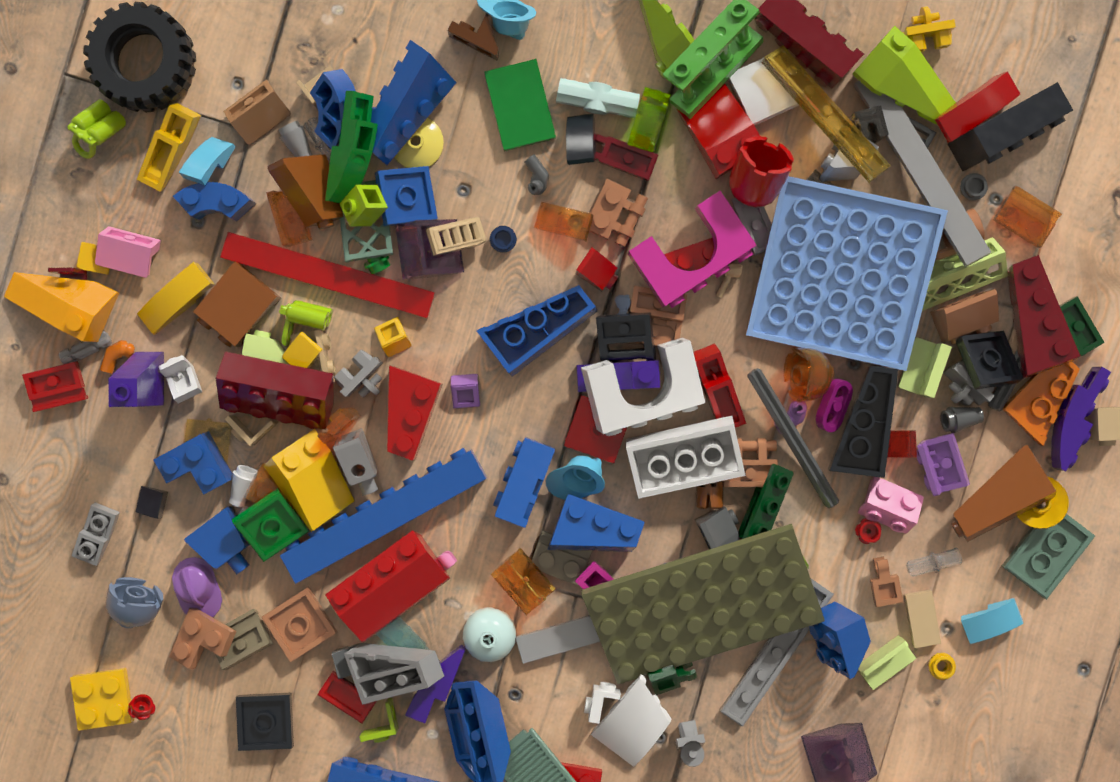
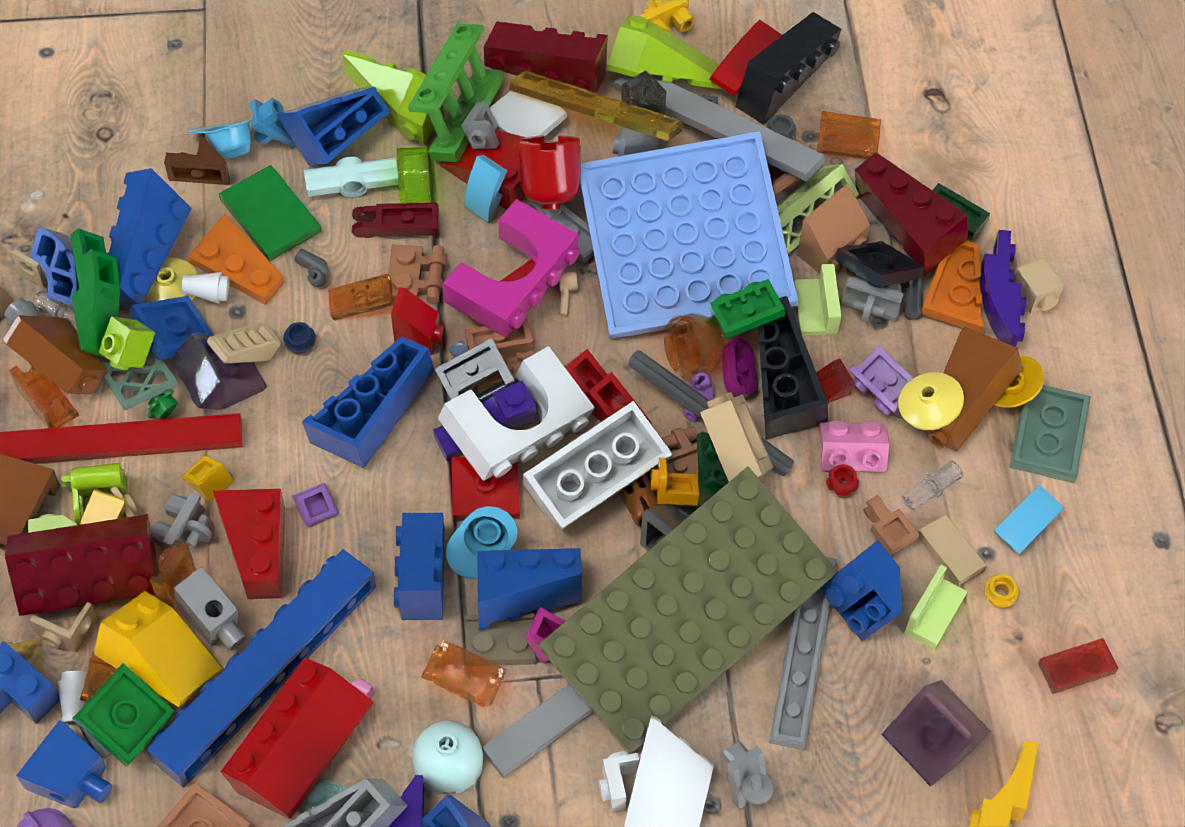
camera: 25 degrees left, 30 degrees down
black slope [566,113,596,165] -> none
dark green plate [648,662,697,695] -> none
dark grey cone [940,407,984,433] -> none
none -> white cone [182,272,230,304]
none -> orange wing [188,213,284,305]
none -> dark azure hips [249,98,296,148]
none -> blue wedge [276,87,390,165]
none -> light grey bracket [461,102,500,149]
none -> medium azure slope [464,155,507,222]
none -> light orange bracket [651,457,699,506]
none -> tan window [700,392,773,481]
none -> green bracket [710,279,785,339]
none -> light yellow dish [898,372,964,430]
none -> clear red plate [1038,638,1119,694]

